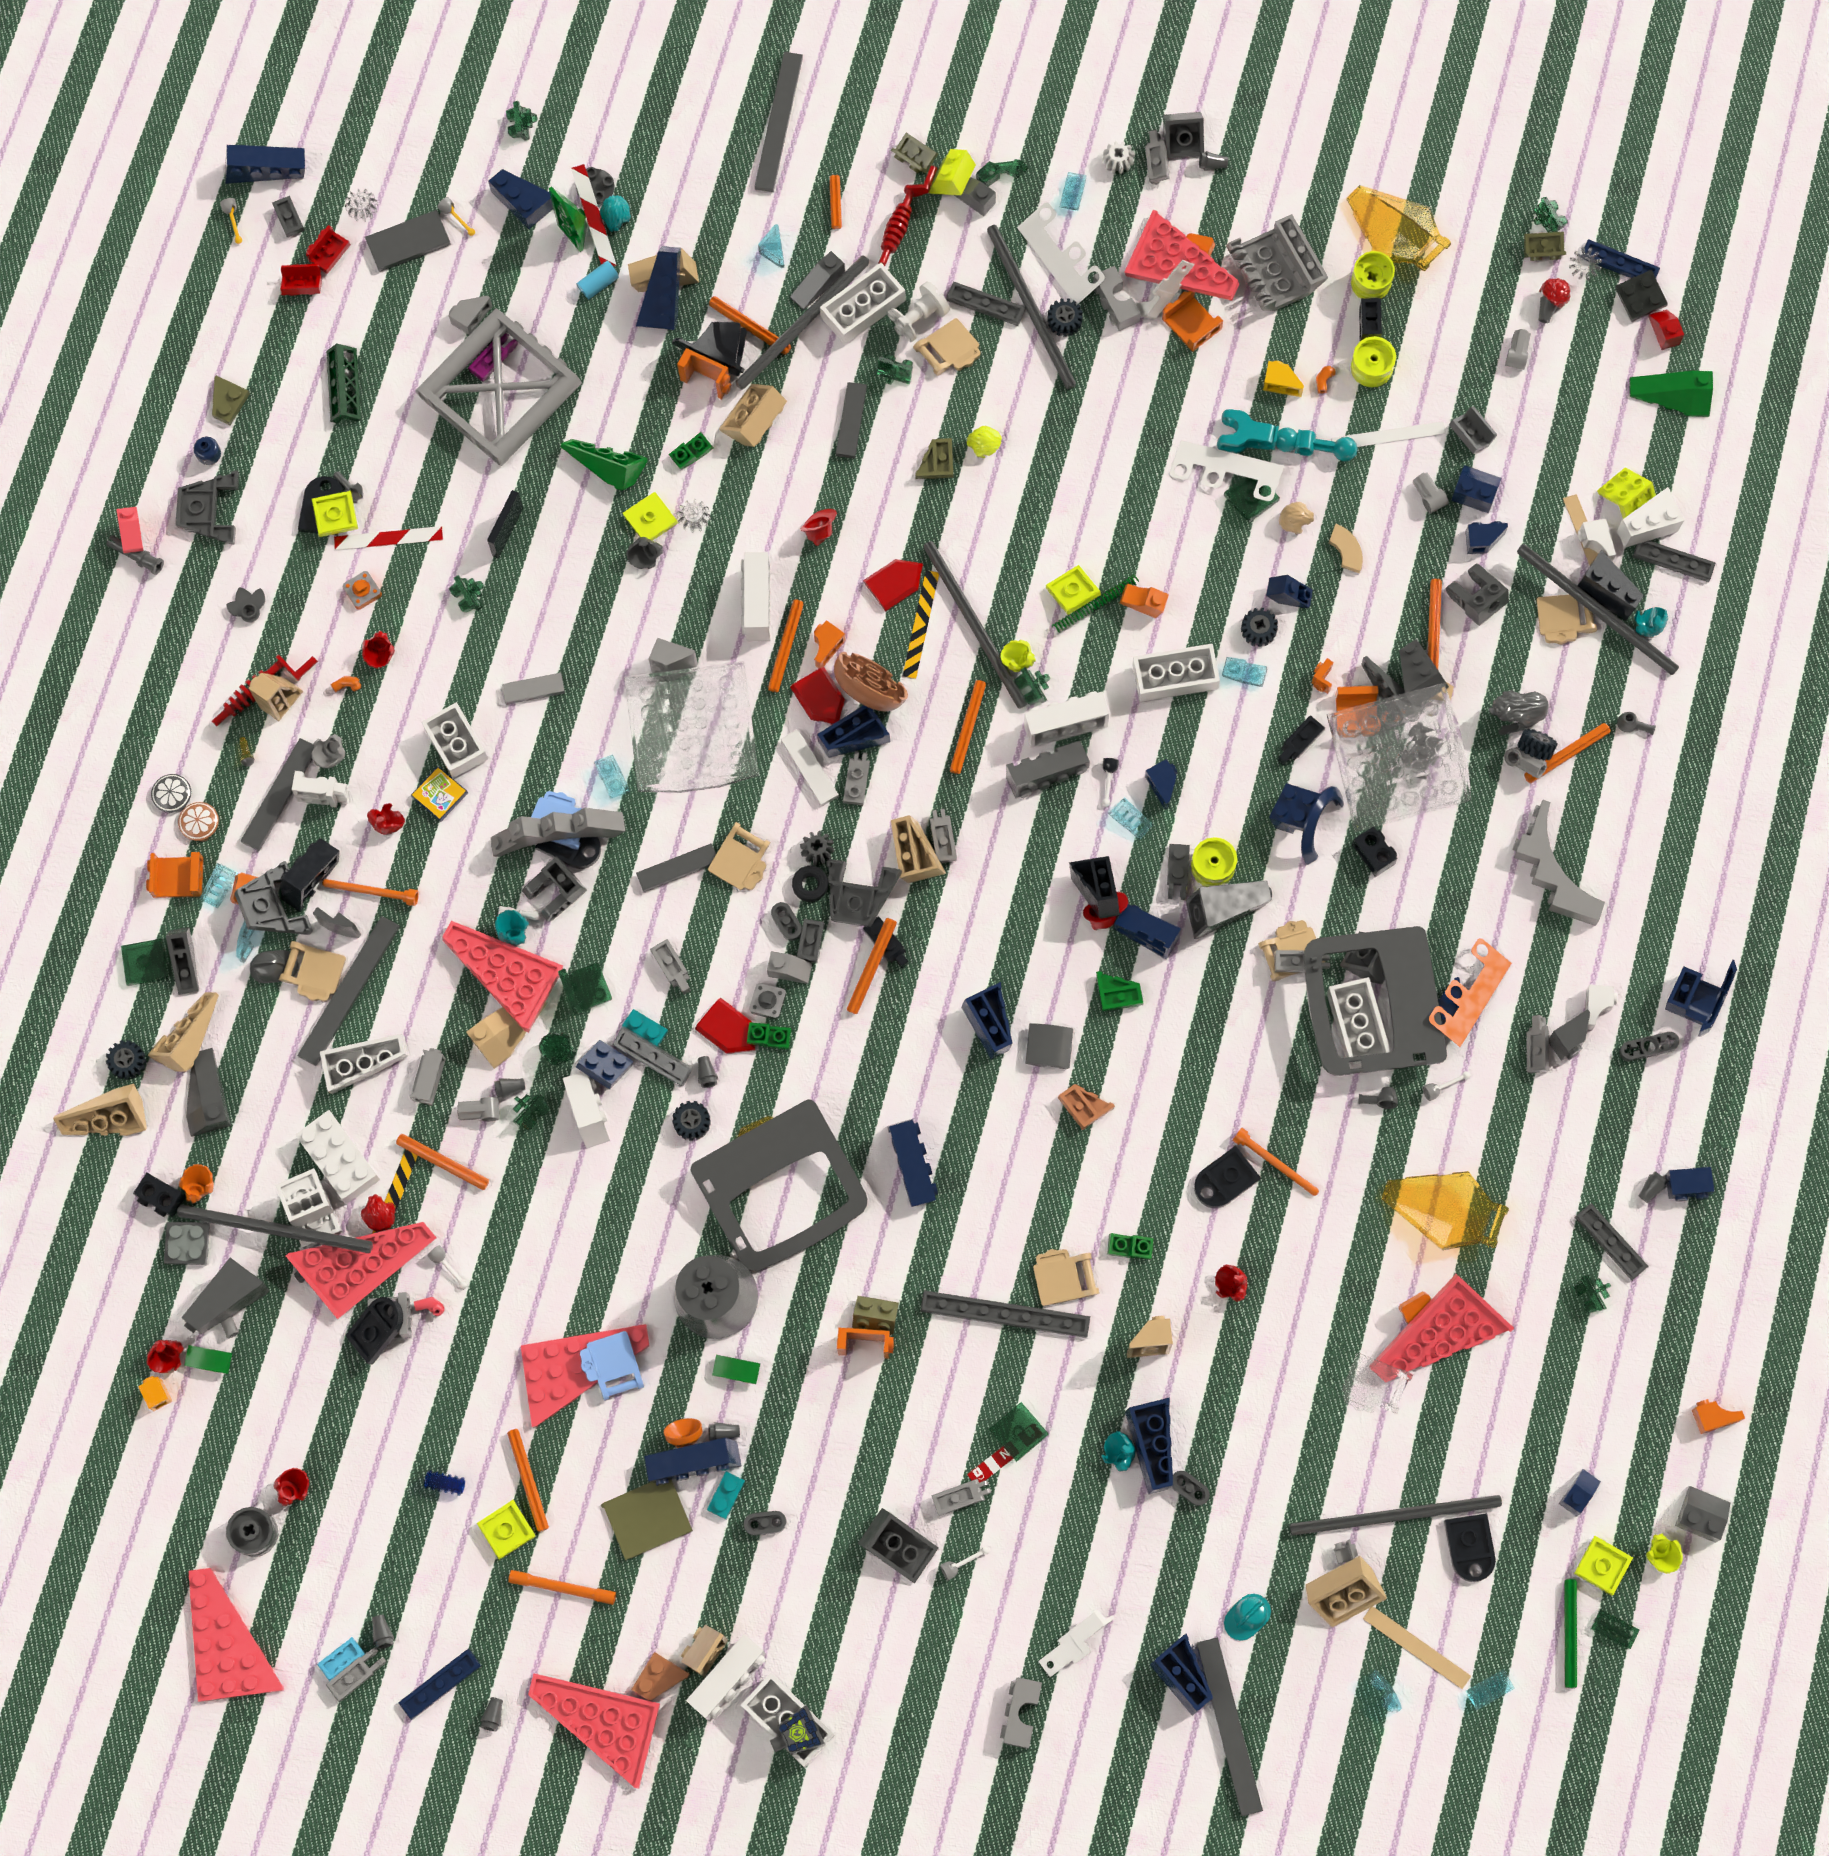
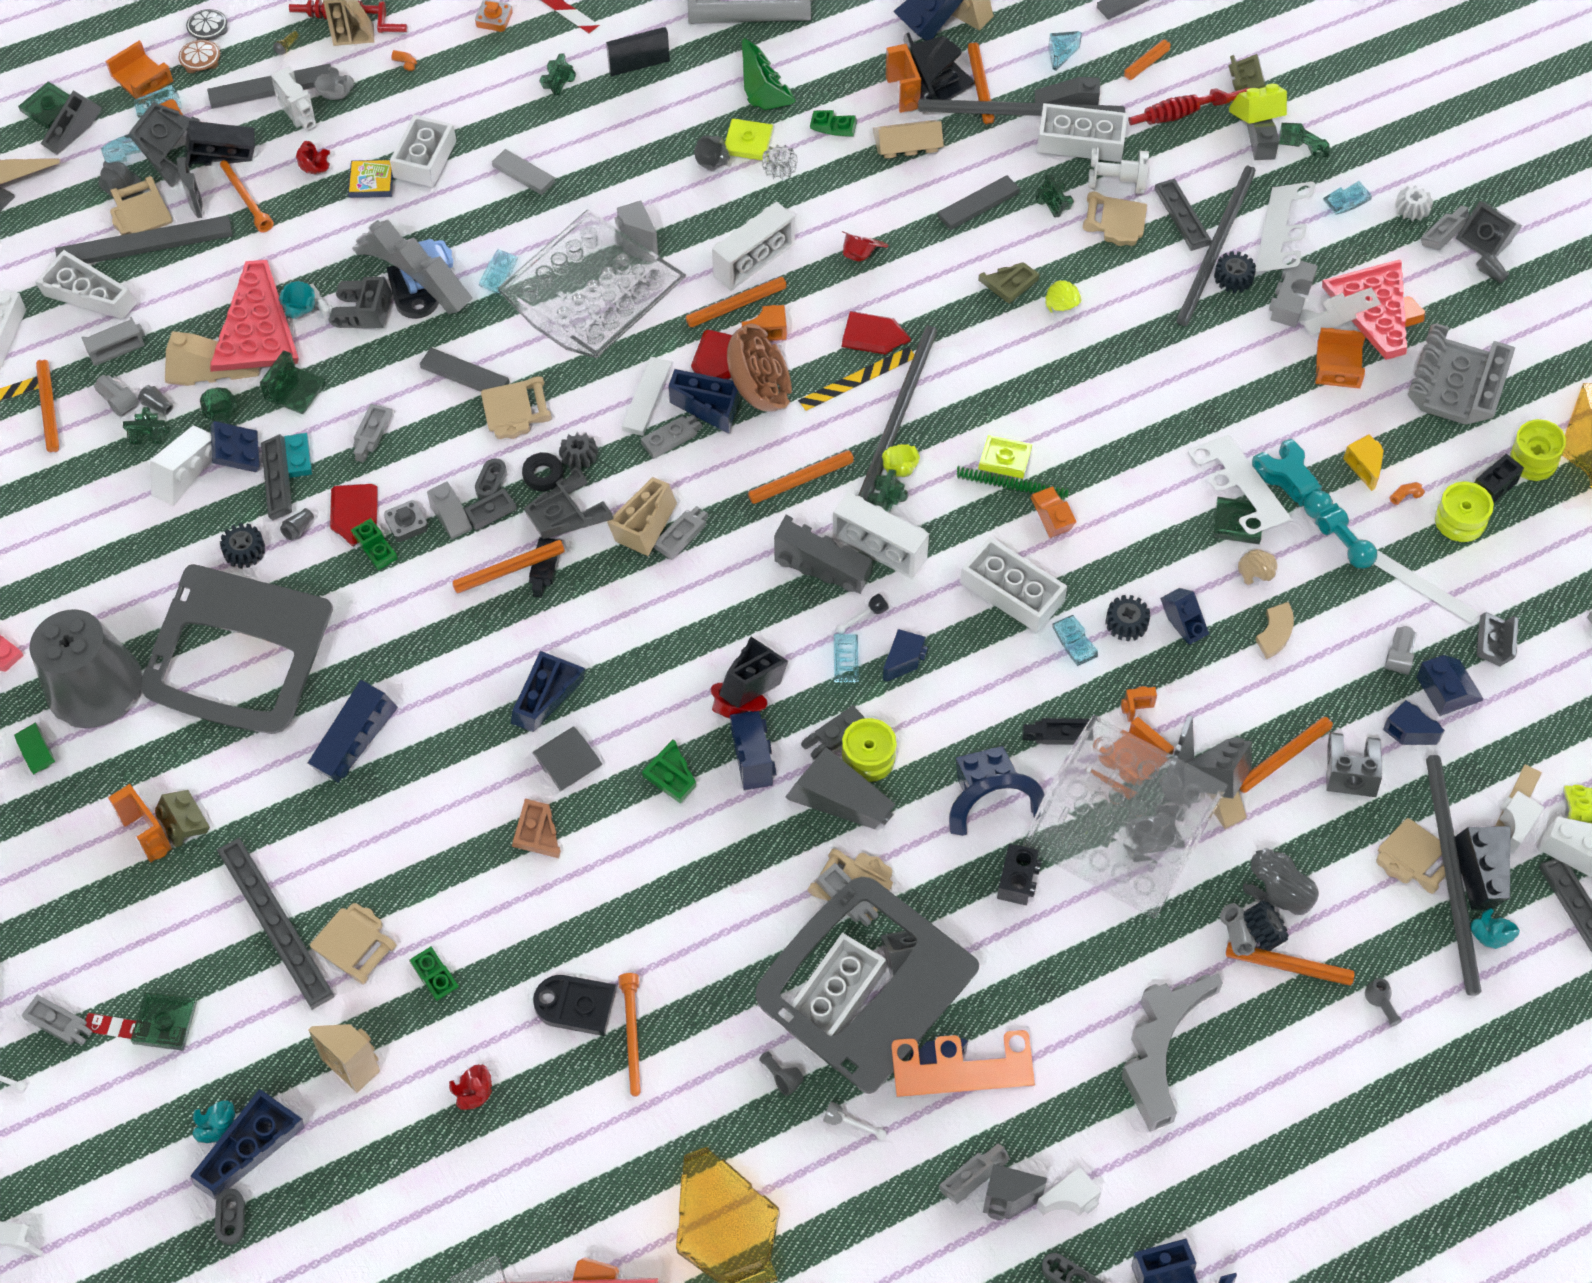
camera: 45 degrees right, 15 degrees down
red hair [362,631,395,669] -> none

